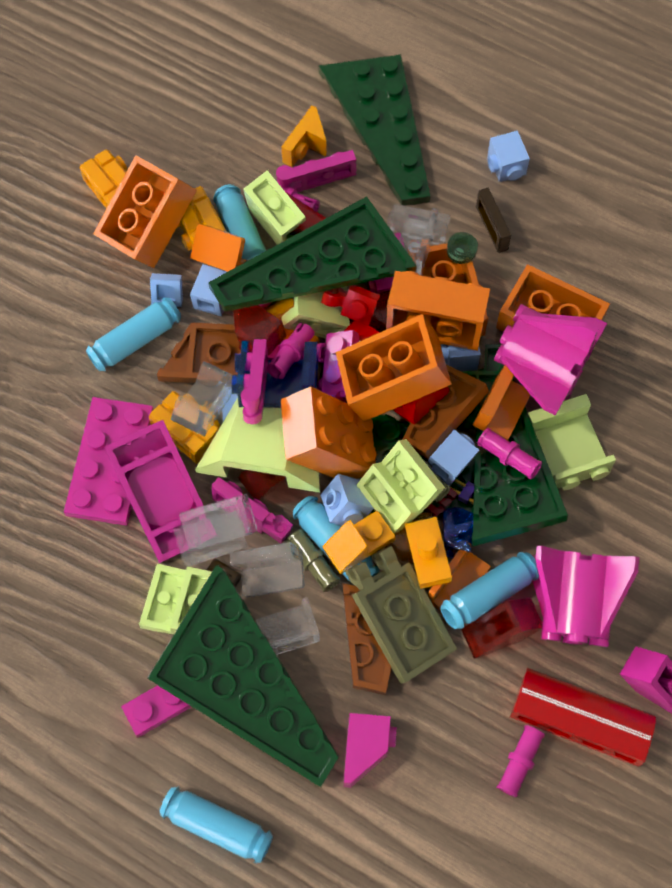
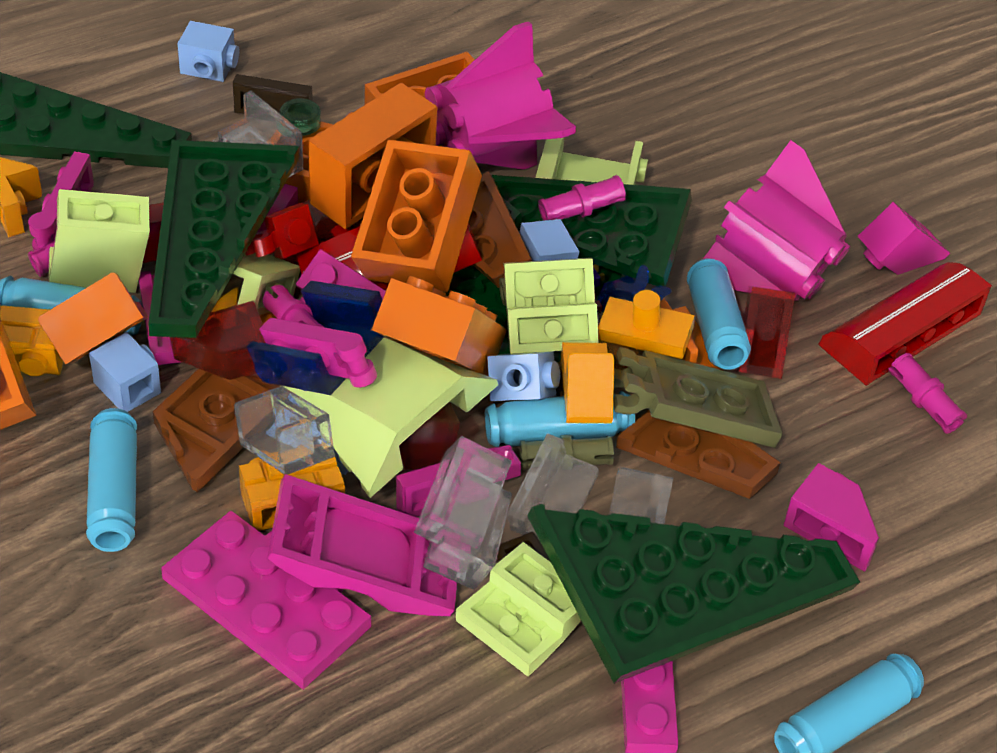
camera: 65 degrees left, 20 degrees down
light blue tile [150,273,183,307] -> none
orange panel [473,365,531,441] -> none

